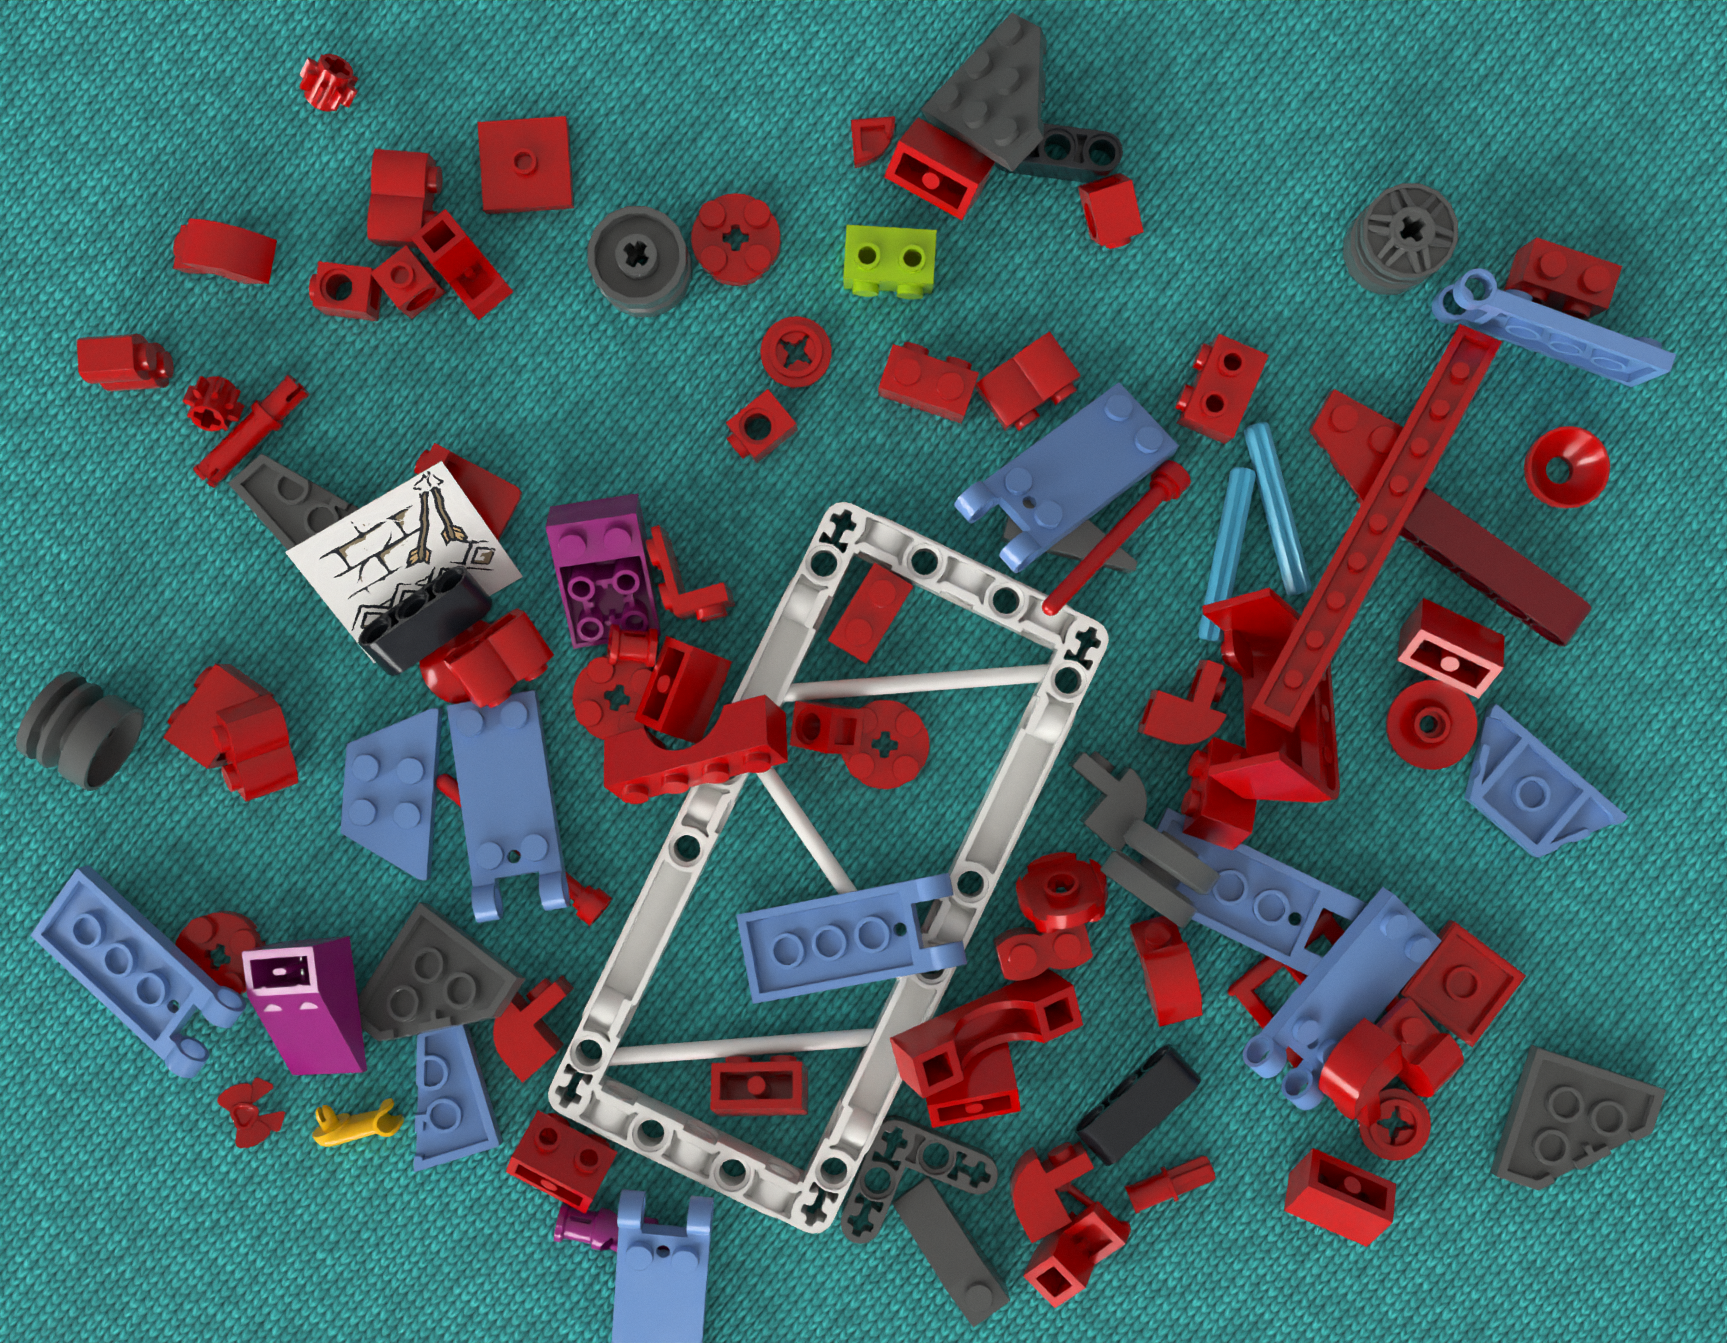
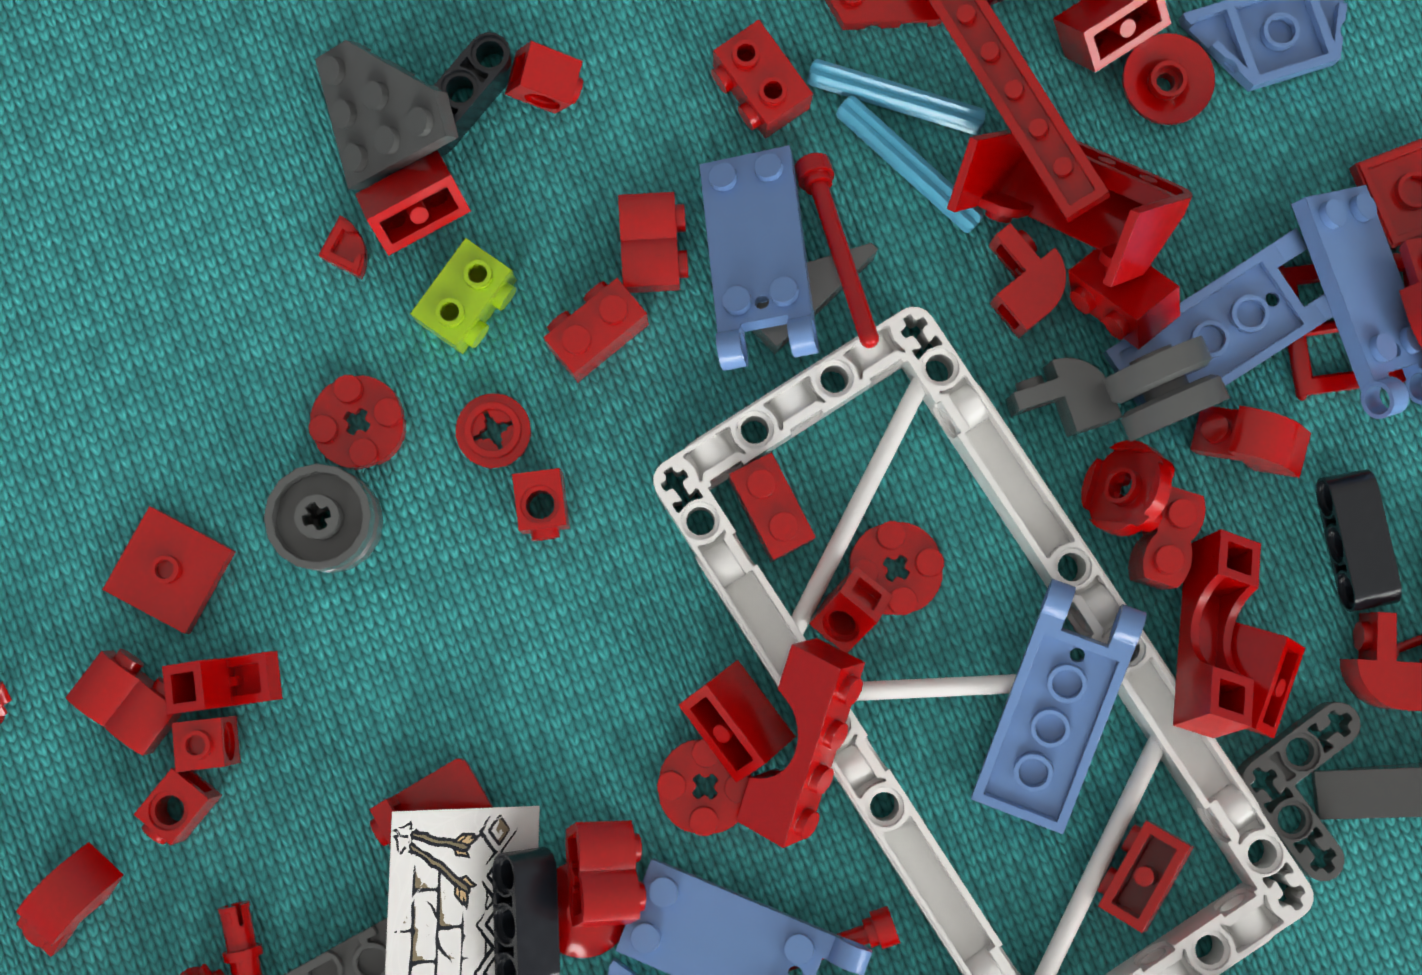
camera: 60 degrees left, 5 degrees down
magenta slope [545,493,661,649] -> none
red bush [607,624,658,667] -> none
red bracket [646,525,735,623] -> none

